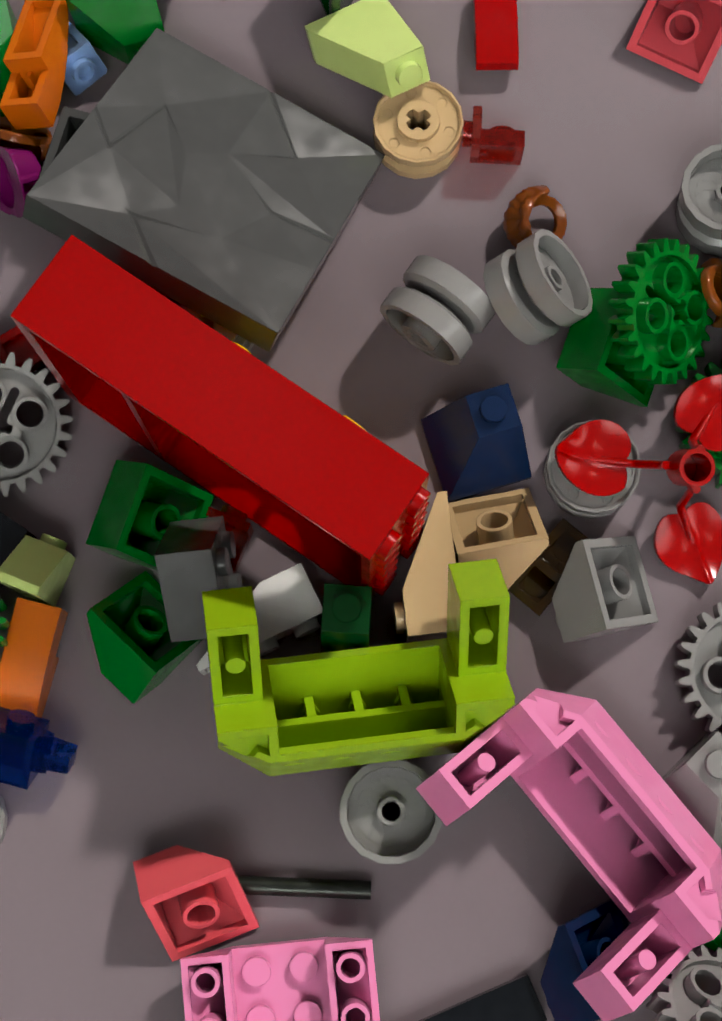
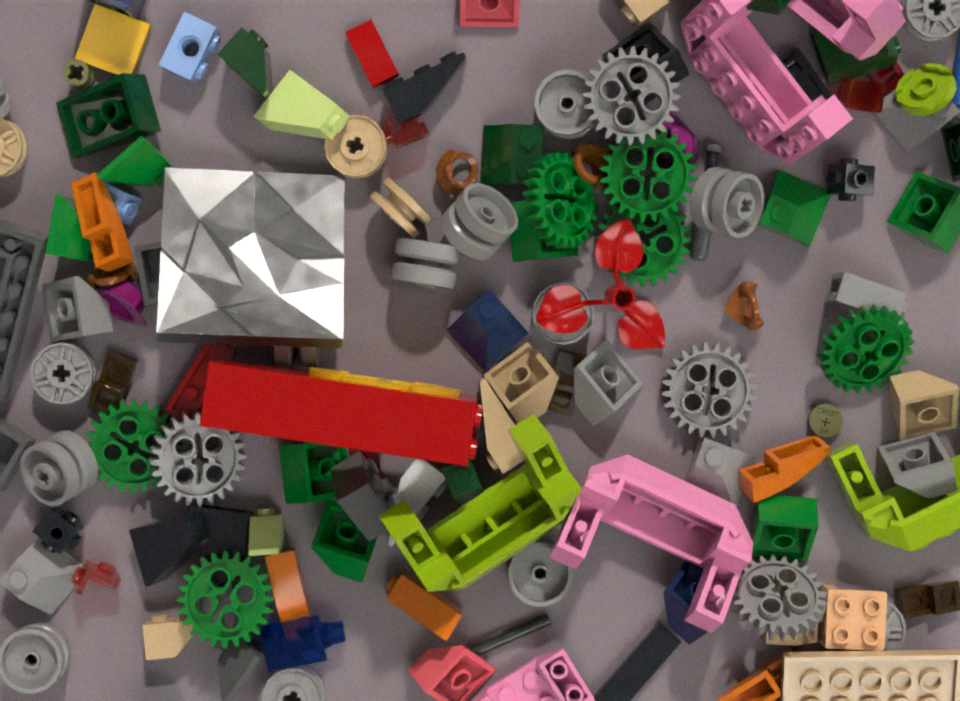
camera: 25 degrees left, 10 degrees up
none -> tan wheel [369,177,433,239]
none -> black slope [383,51,466,126]
none -> orange slope [385,570,463,641]
none -> dark green slope [481,124,543,187]

